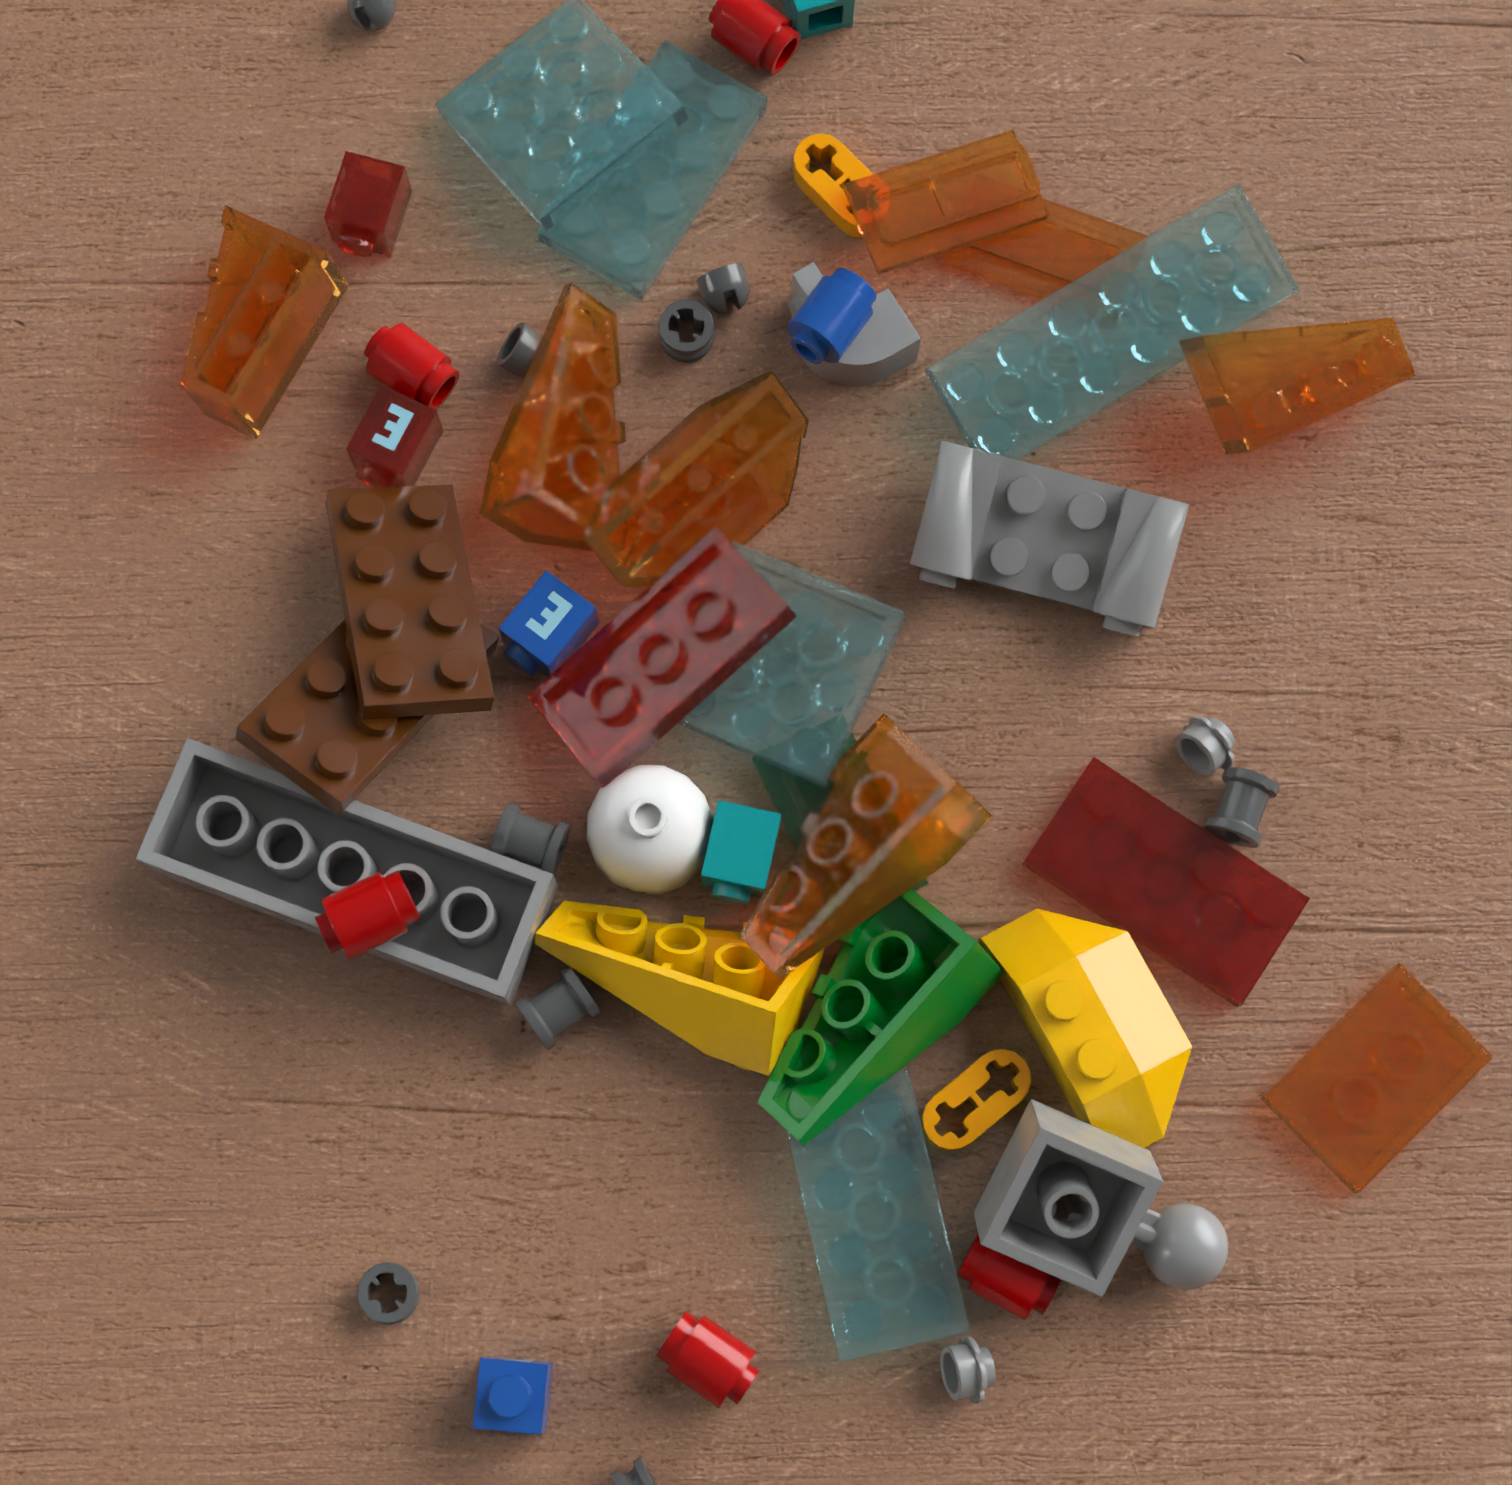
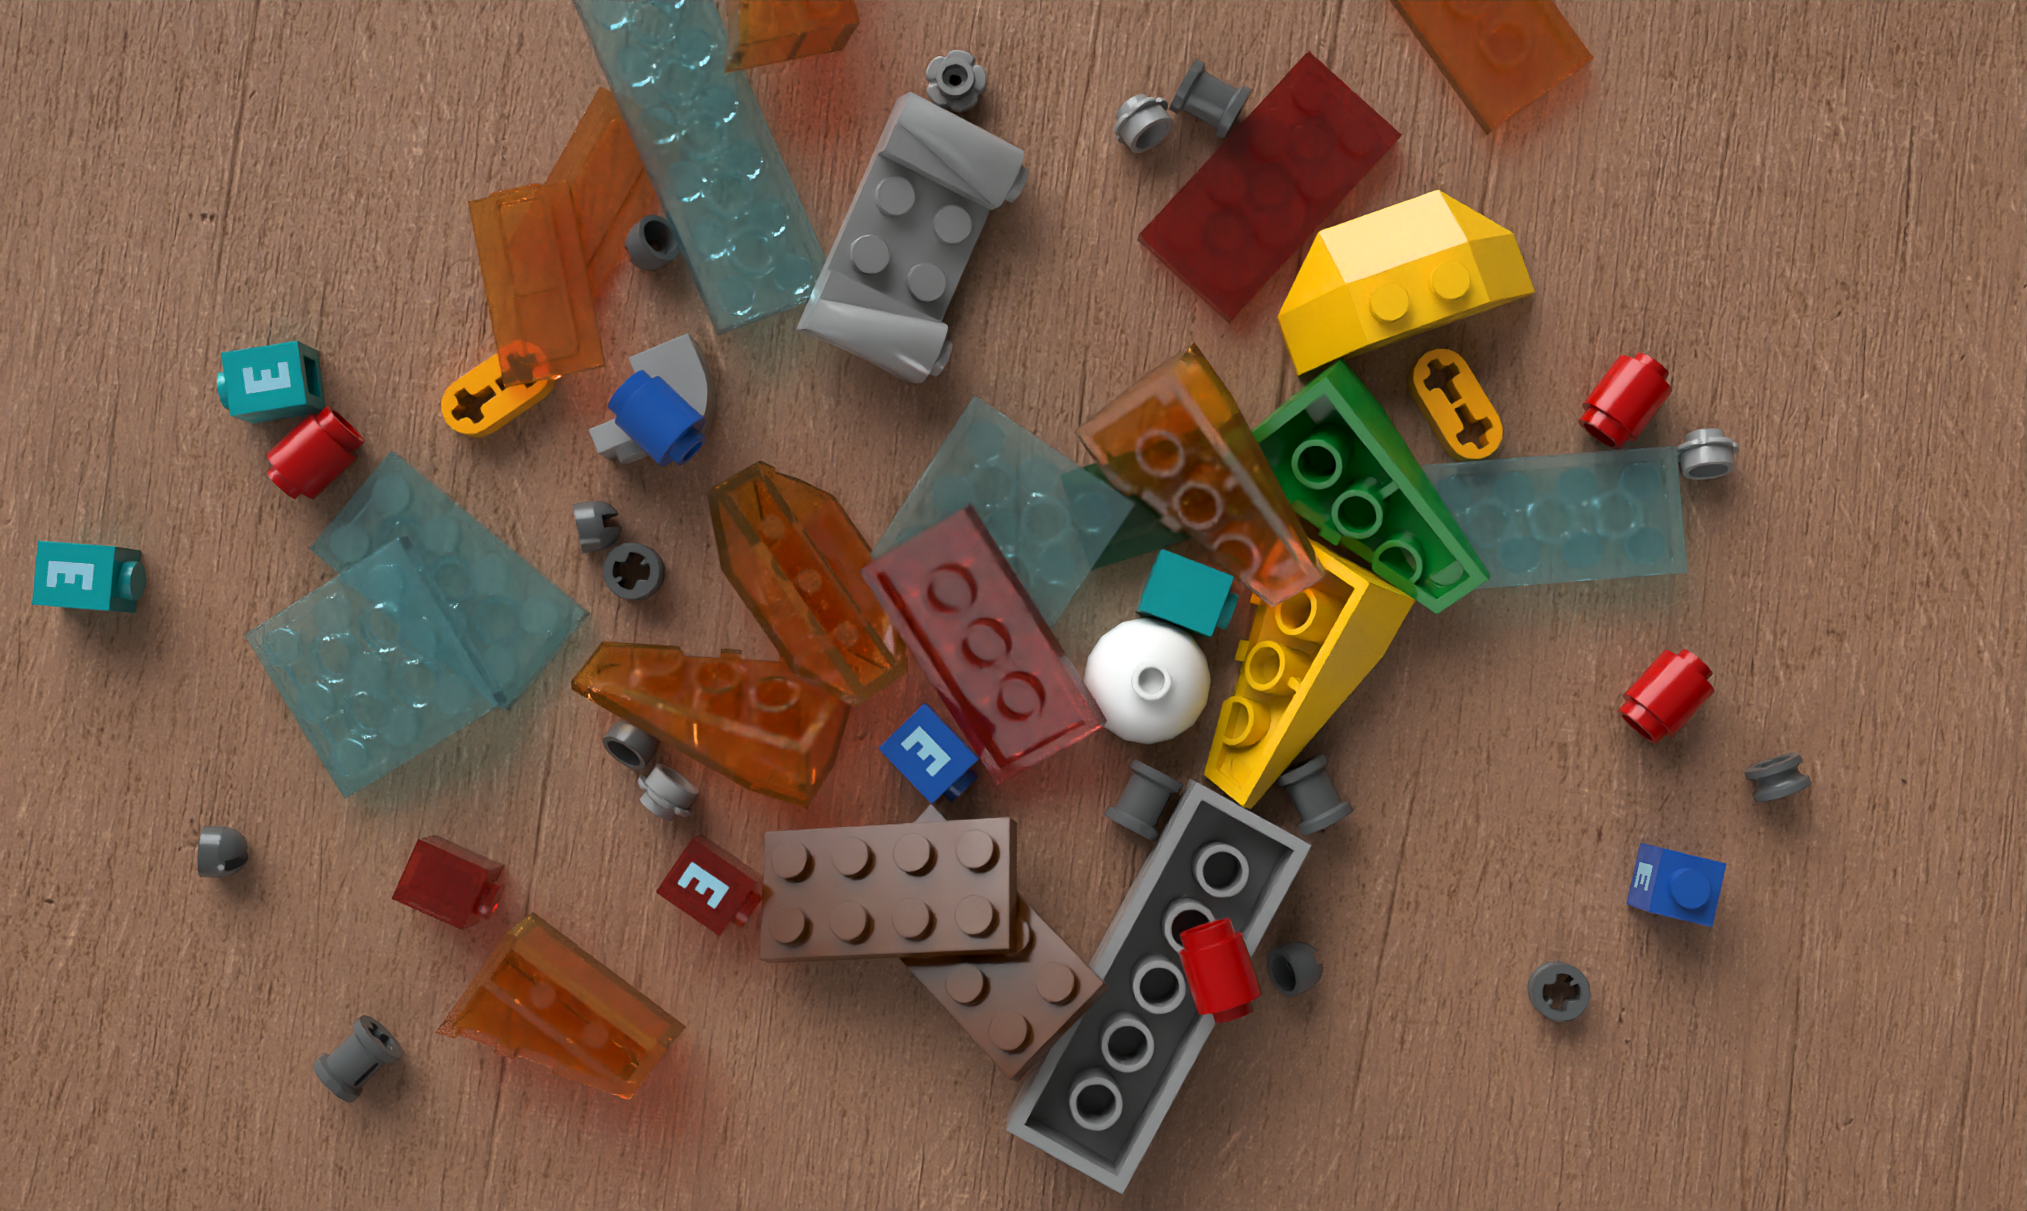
camera: 80 degrees left, 10 degrees up
red brick [364,323,459,412] -> none
light grey brick [973,1099,1229,1297] -> none
none -> dark grey bush [313,1015,402,1103]
none -> dark grey hinge [624,215,681,271]
none -> light grey plate [638,763,699,821]
none -> light grey plate [925,50,987,112]
none -> dark grey hinge [1267,941,1324,997]

